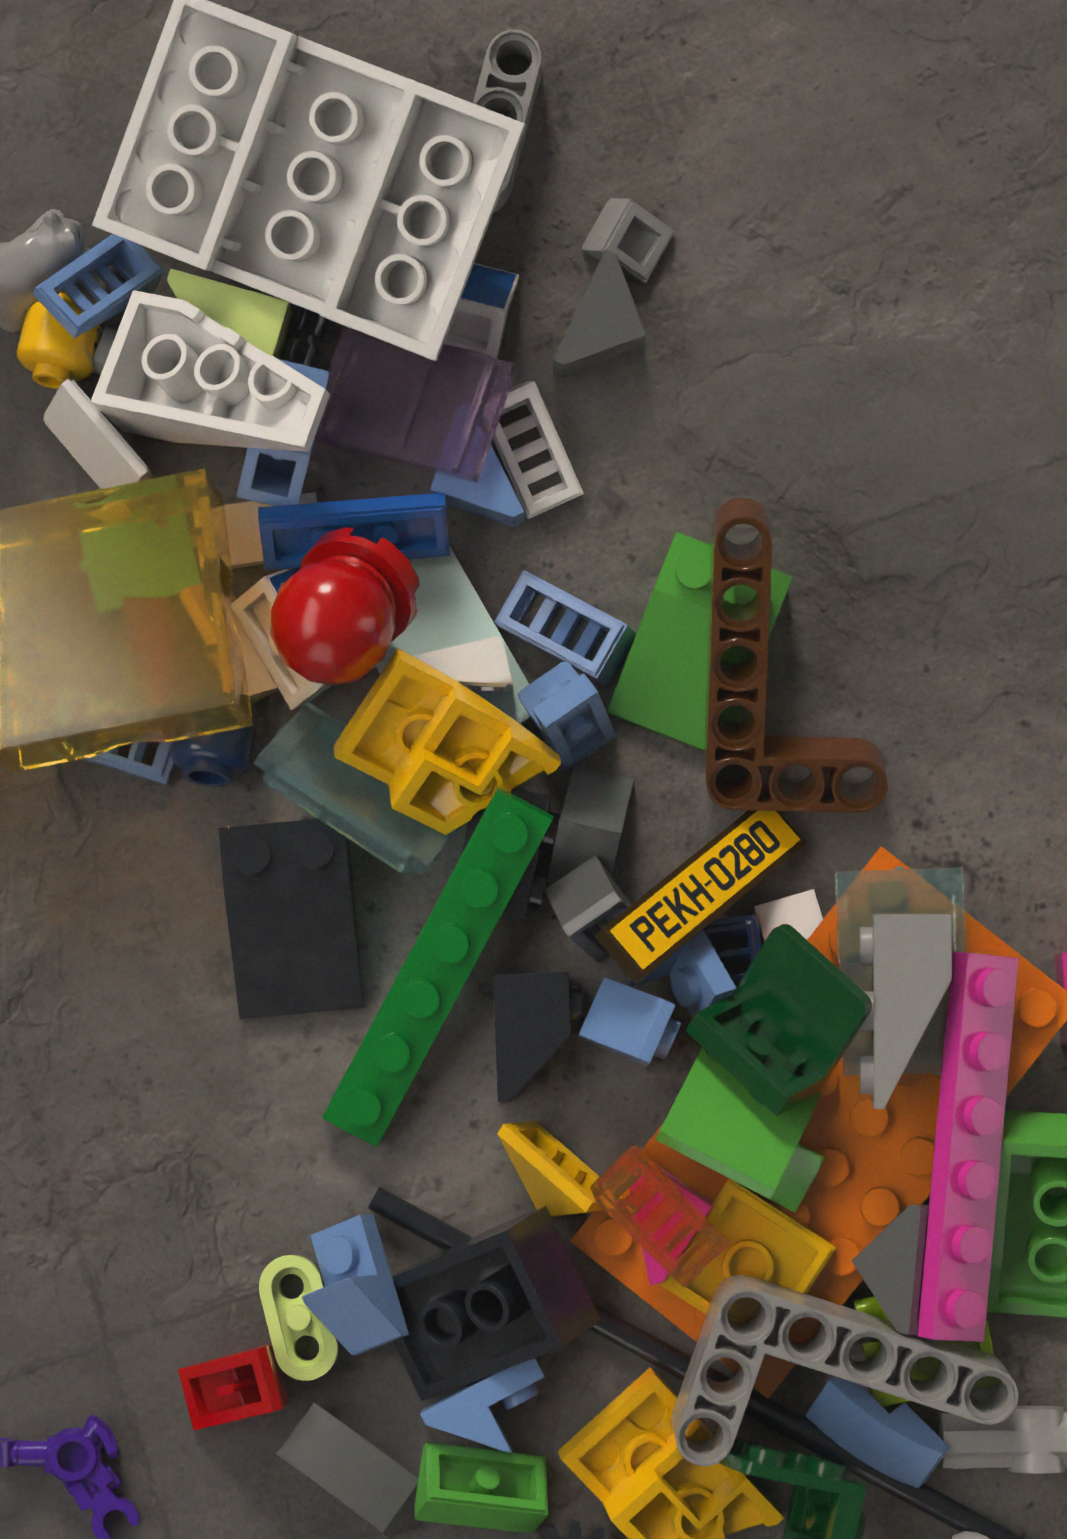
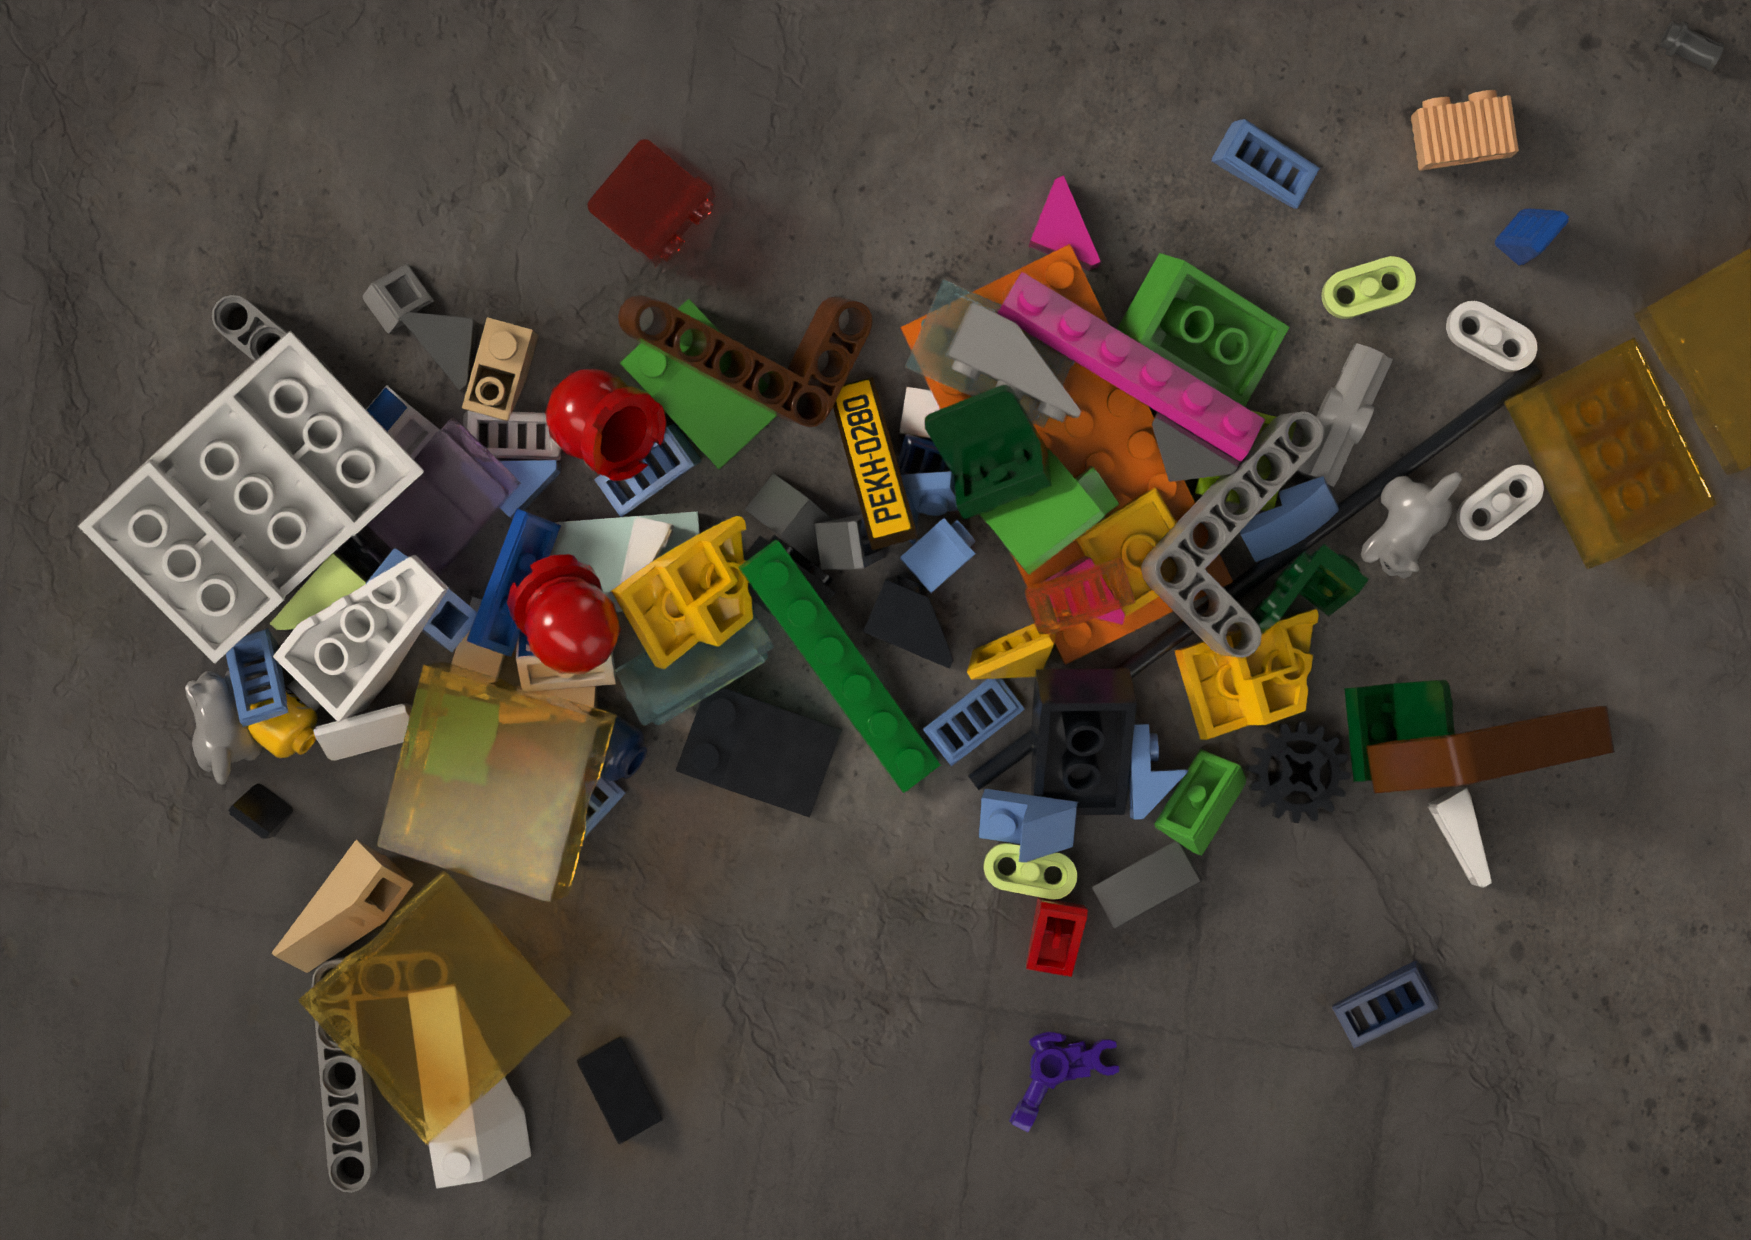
camera: 65 degrees left, 5 degrees up
medium blue slope [518,661,617,771] -> none
none -> tan slope [462,317,539,421]
none -> red tile [545,368,666,481]
none -> clear red bracket [587,139,715,267]
none -> medium blue slope [922,678,1025,766]

